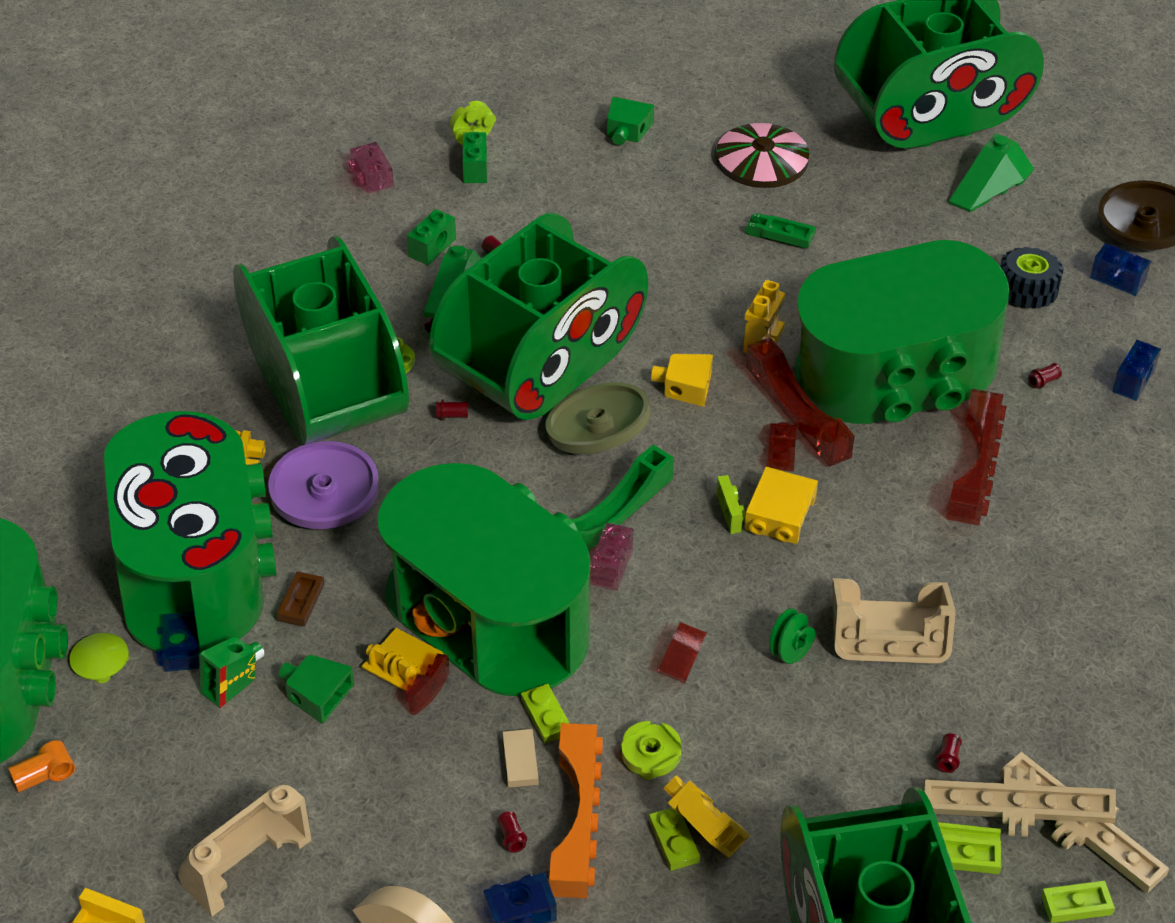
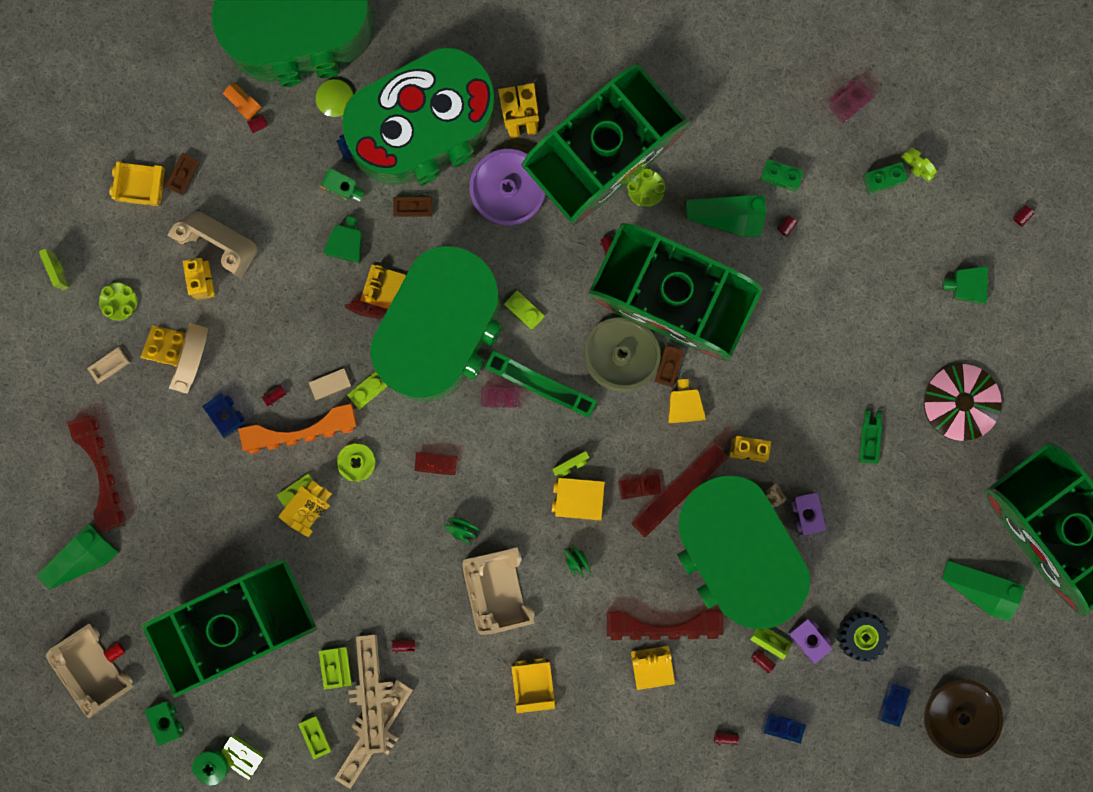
camera: 80 degrees right, 40 degrees up
none -> reddish brown plate [165,153,200,196]
none -> yellow hips [183,258,215,300]
none -> dark red hinge [247,114,268,134]
none -> yellow panel [511,658,555,713]
none -> green piece [563,544,591,578]
none -> yellow hinge [631,646,675,690]
none -> reddish brown plate [654,345,684,388]
none -> dark red pin [714,730,739,746]
none -> lime plate [750,628,792,660]
none -> medium lavender brick [788,618,832,664]
none -> dark red hinge [1013,205,1034,227]

